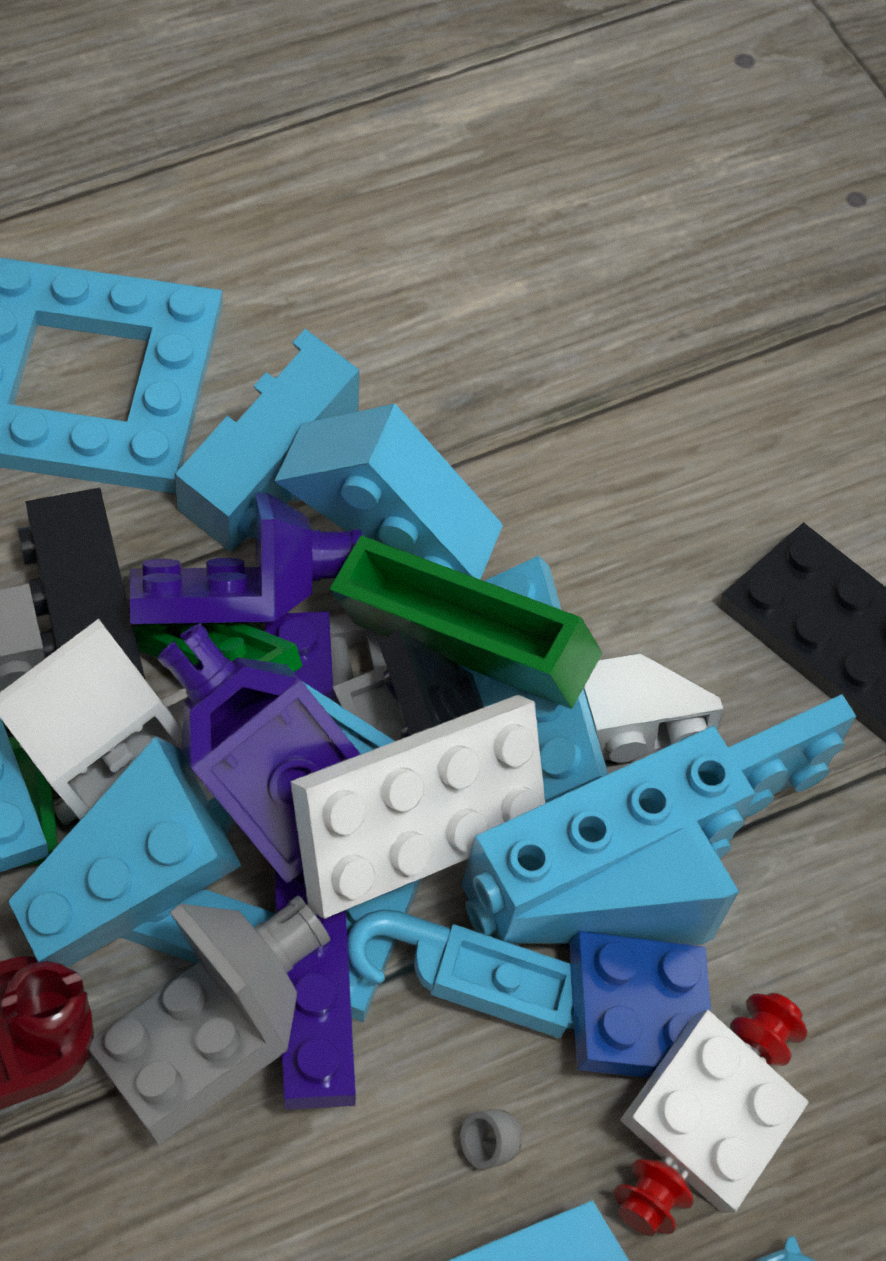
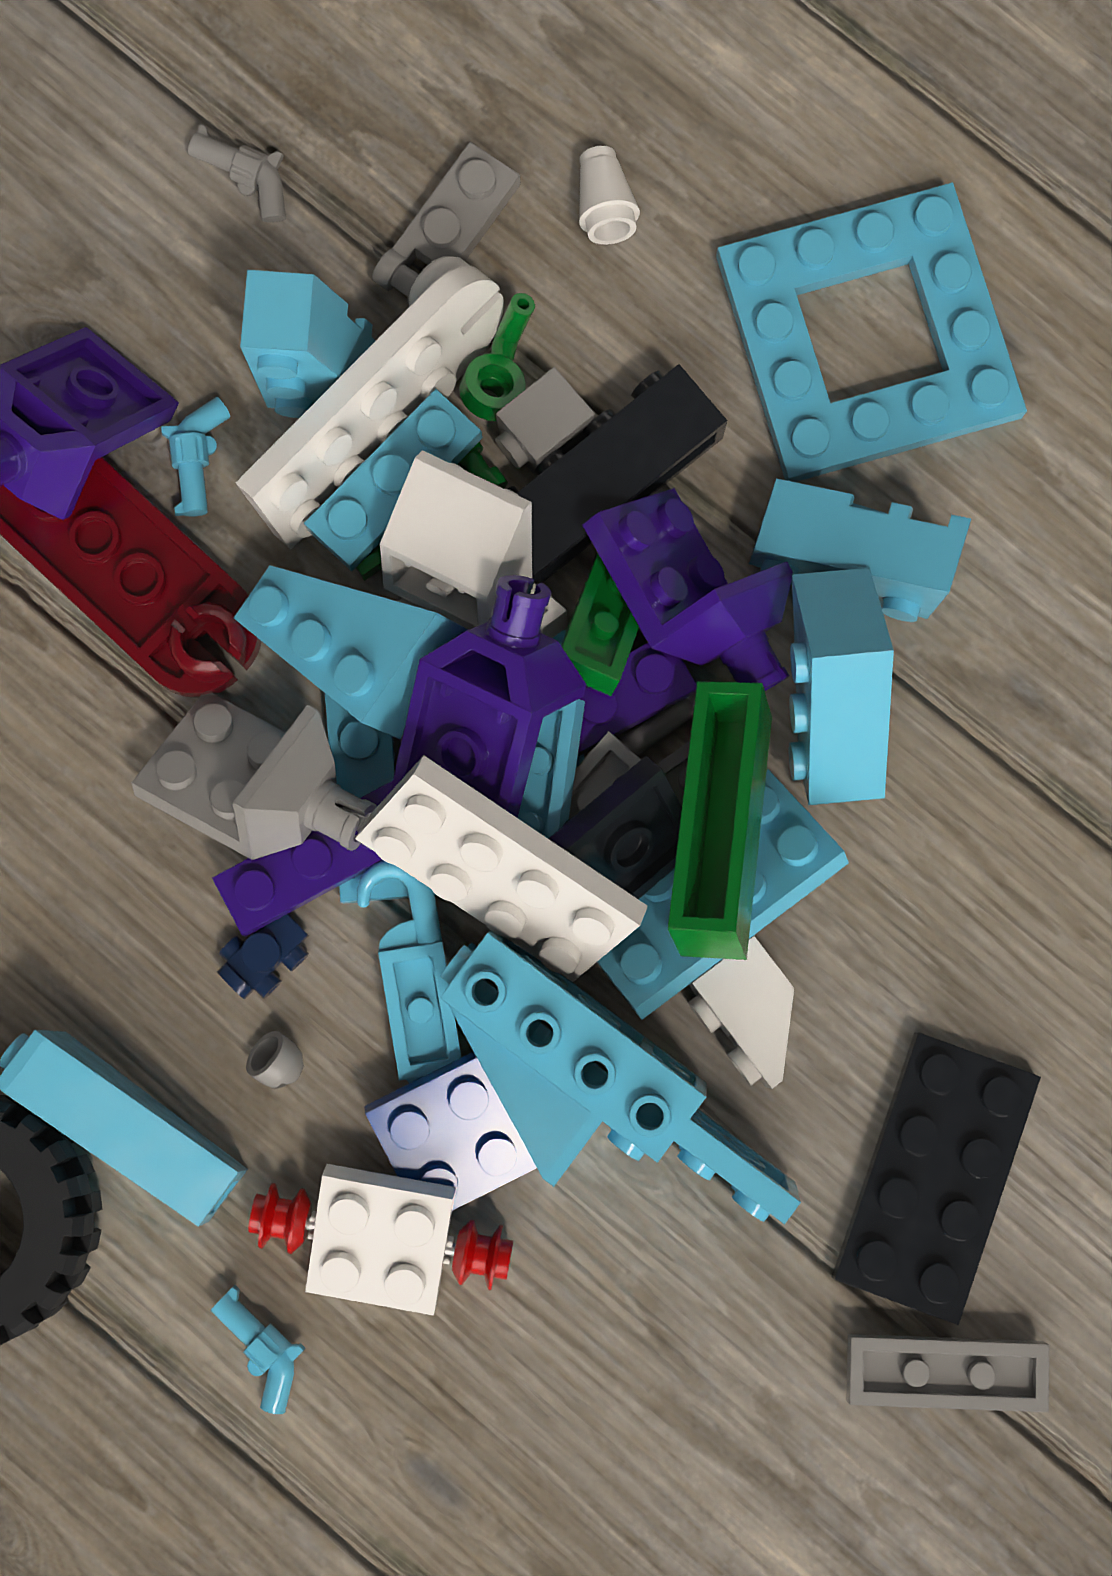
camera: 70 degrees right, 25 degrees up
none -> dark blue piece [217,914,309,999]

